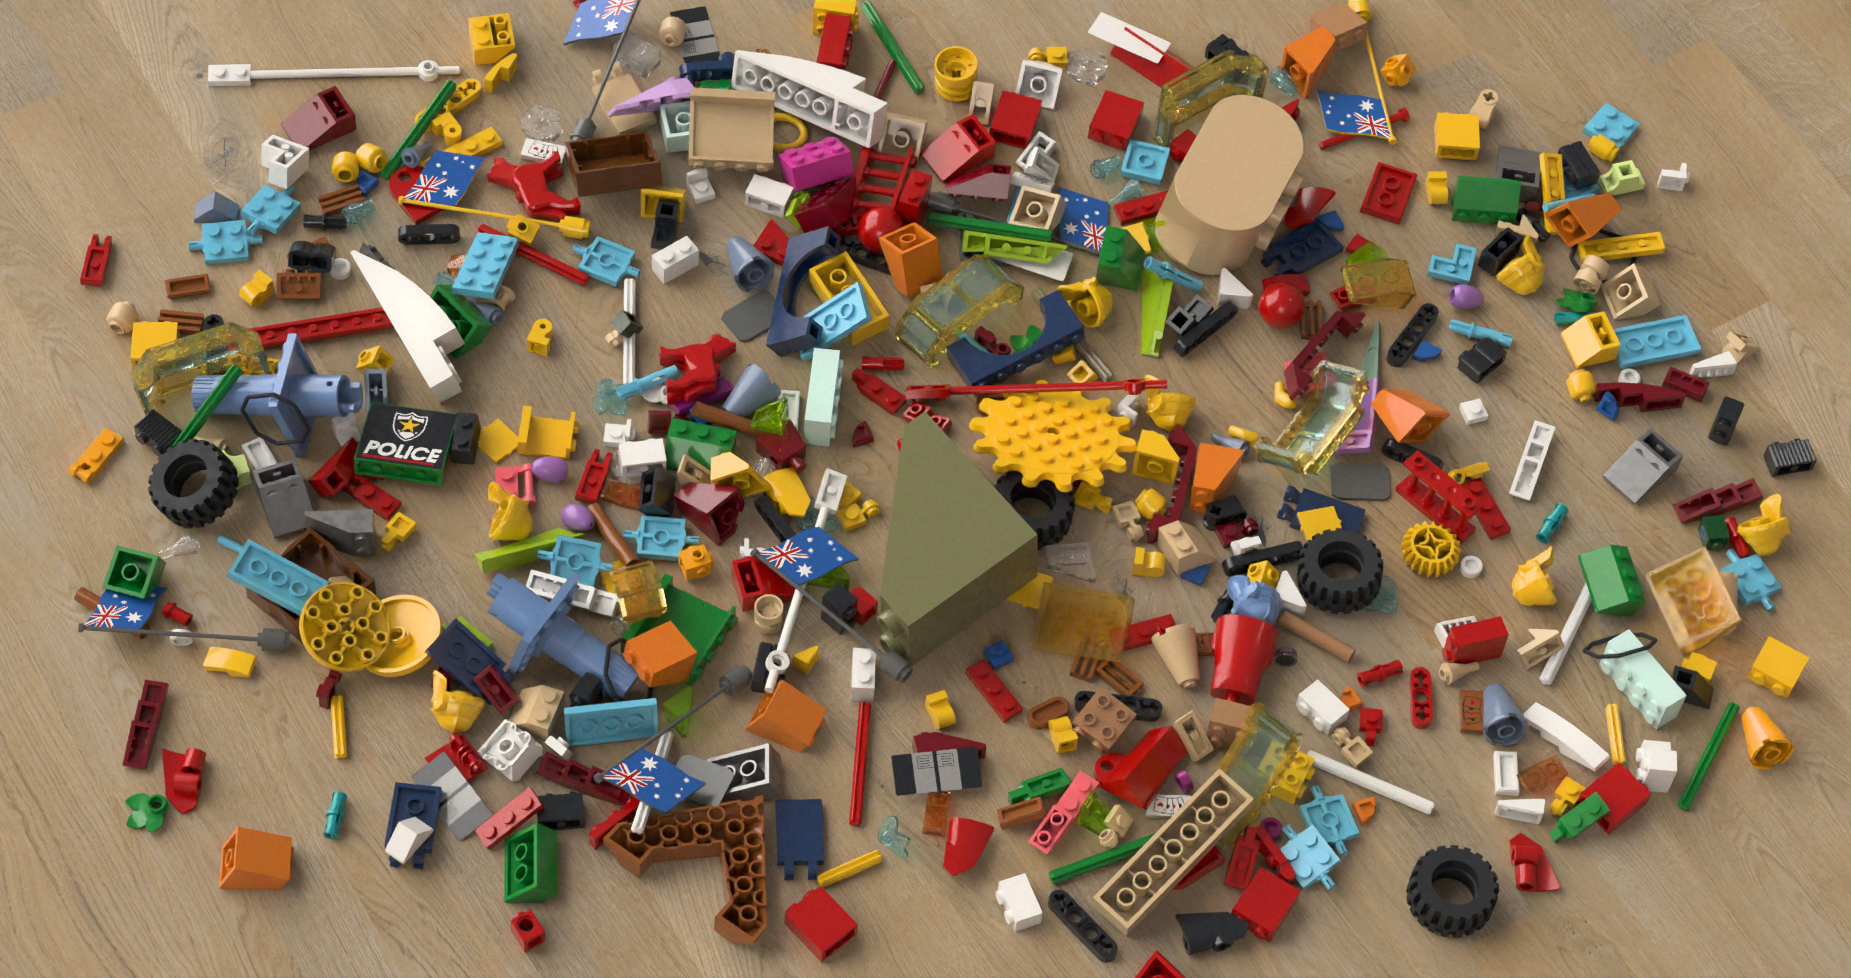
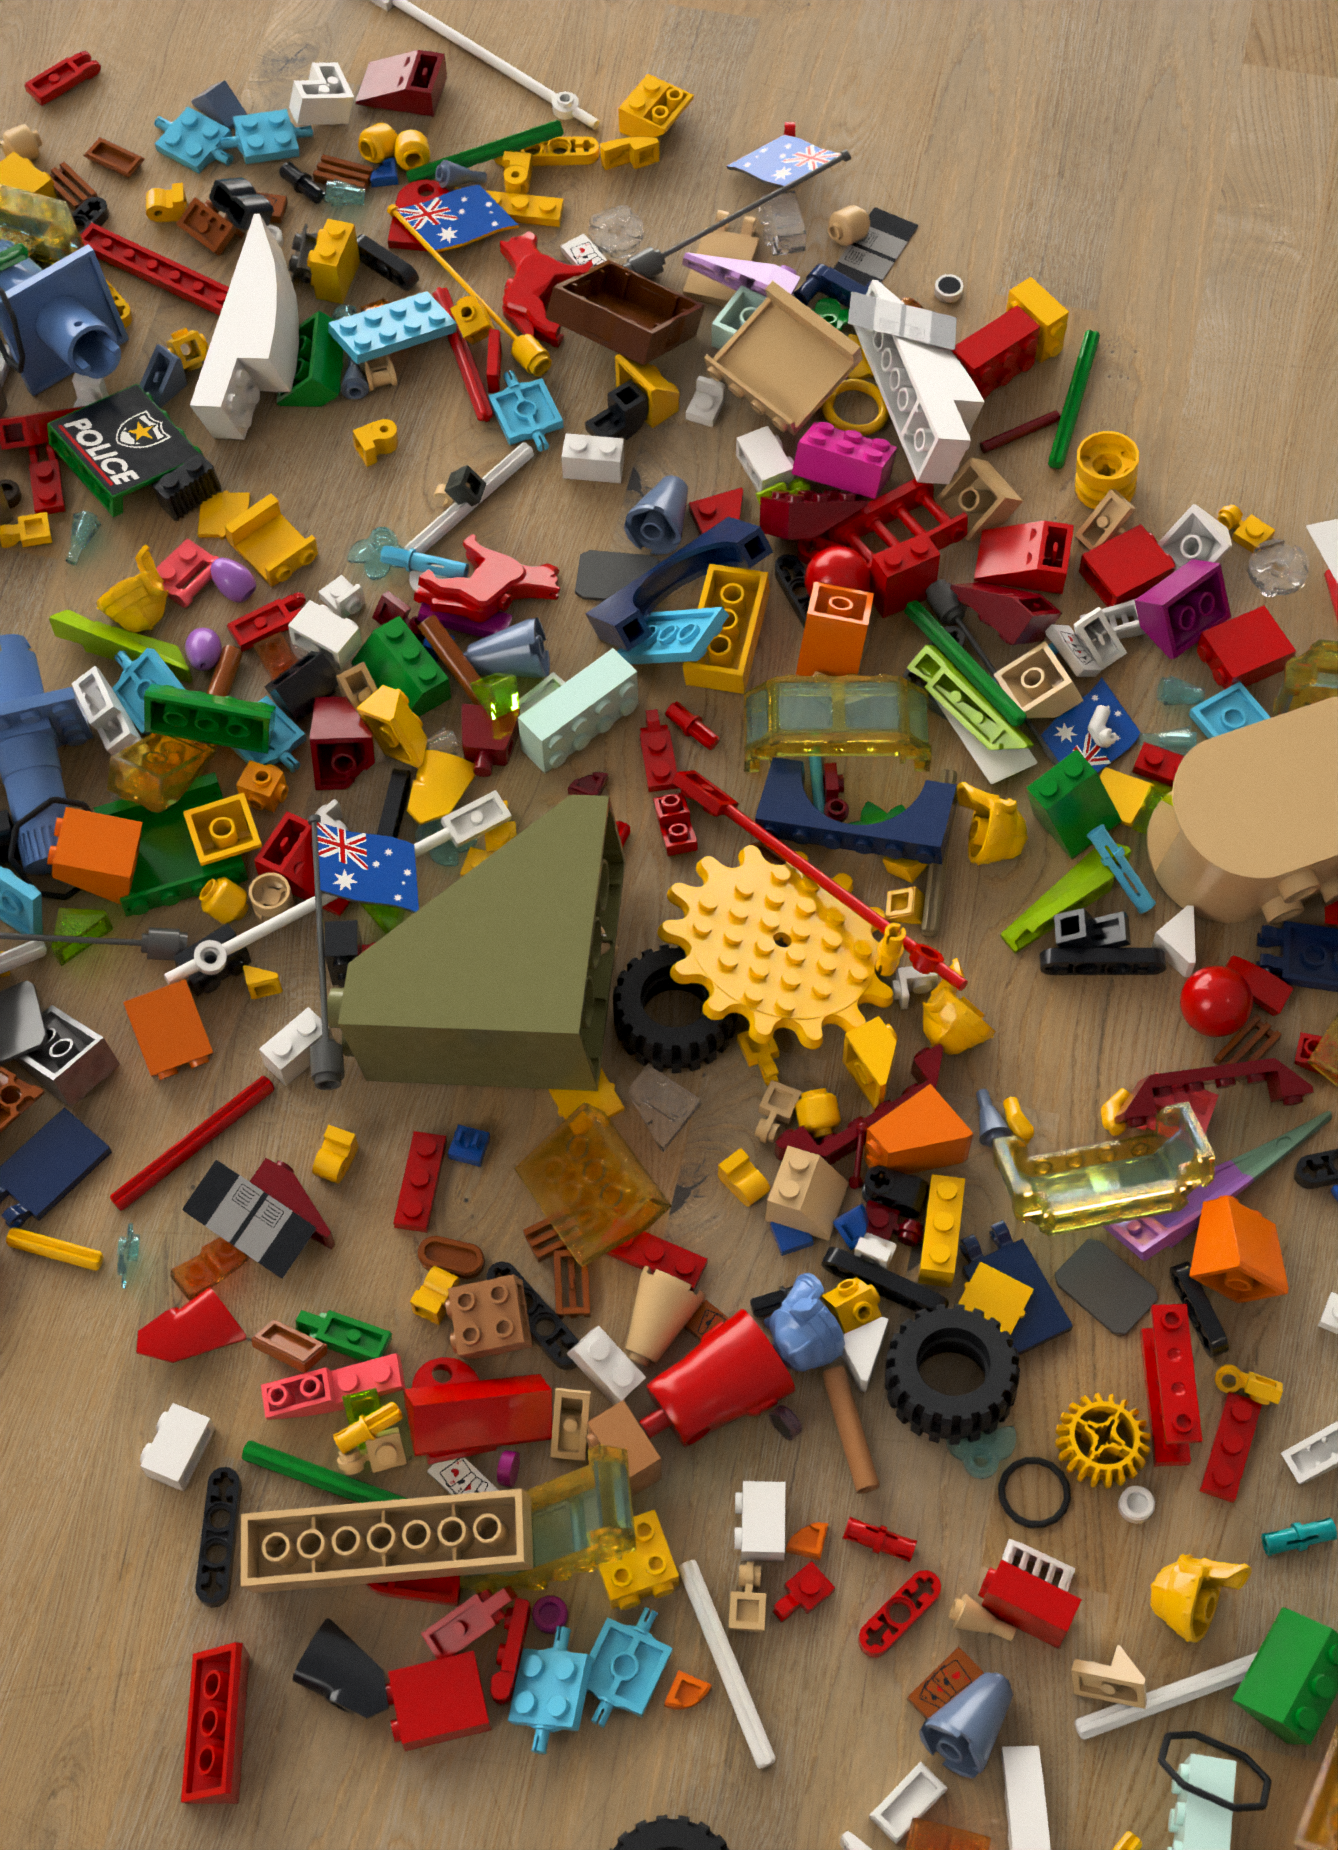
camera: 50 degrees right, 5 degrees up
none -> clear light blue cone [65,510,101,565]
none -> green slope [144,684,276,754]
none -> yellow slope [183,792,262,866]
none -> yellow head [199,877,249,924]
none -> yellow brick [307,219,360,304]
none -> yellow axle [333,1402,403,1454]
none -> red tile [487,329,502,393]
none -> white brick [567,1326,646,1405]
none -> blue tile [833,1203,868,1250]
none -> sticker [848,292,957,350]
none -> dark red hinge [849,1121,869,1189]
none -> yellow pin [875,923,906,976]
none -> yellow arch [918,1174,965,1288]
none -> tile [935,274,963,303]
none -> black piece [998,1457,1071,1528]
none -> white arm [1088,705,1117,748]
none -> magenta slope [1134,559,1231,659]

